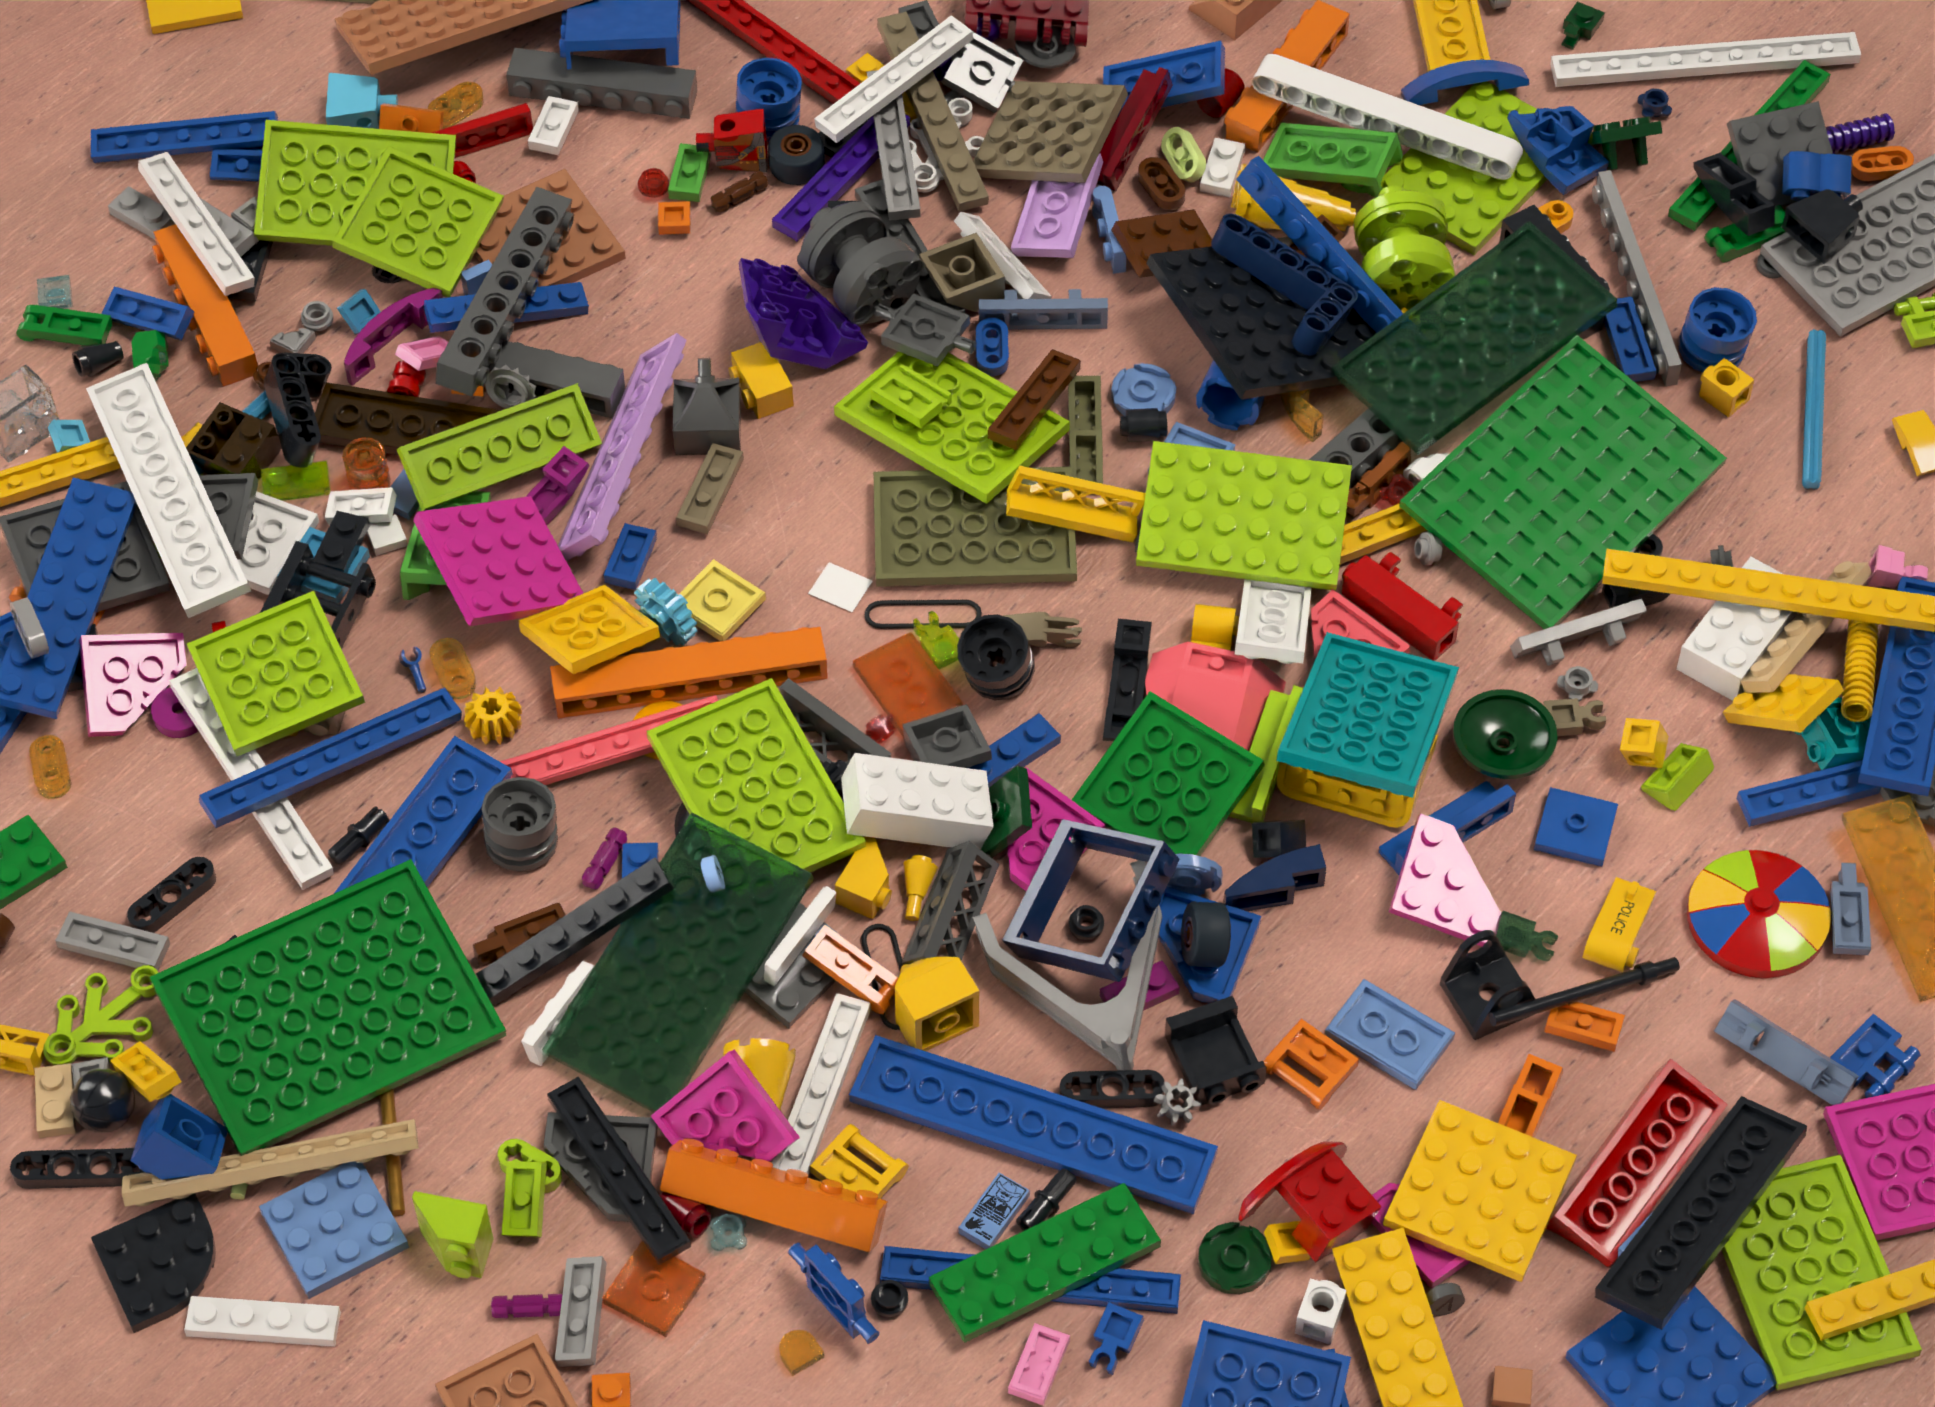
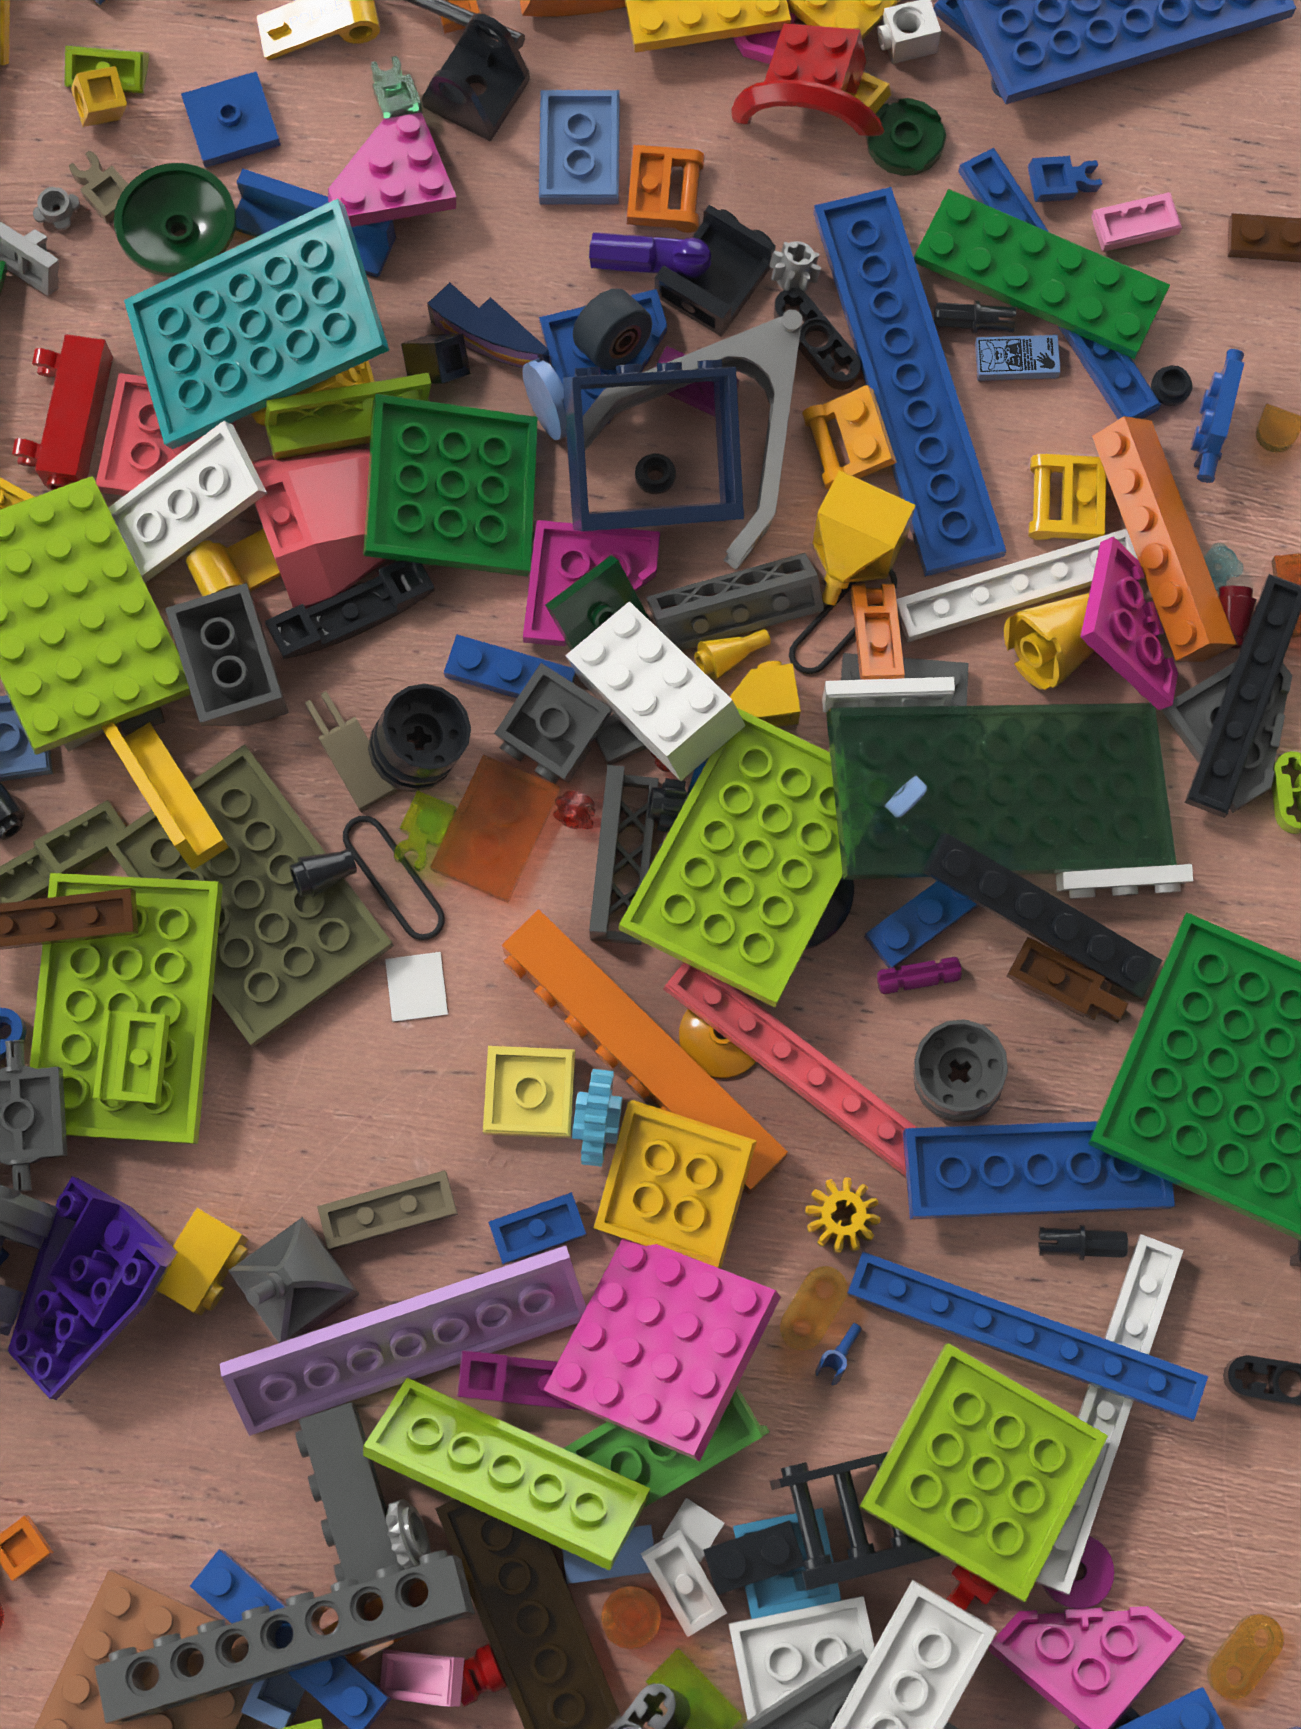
camera: 125 degrees left, 20 degrees up
none -> dark grey slope [165,583,289,726]
none -> black cone [289,849,357,898]
none -> dark purple piece [589,232,711,279]
none -> light orange plate [802,385,897,489]

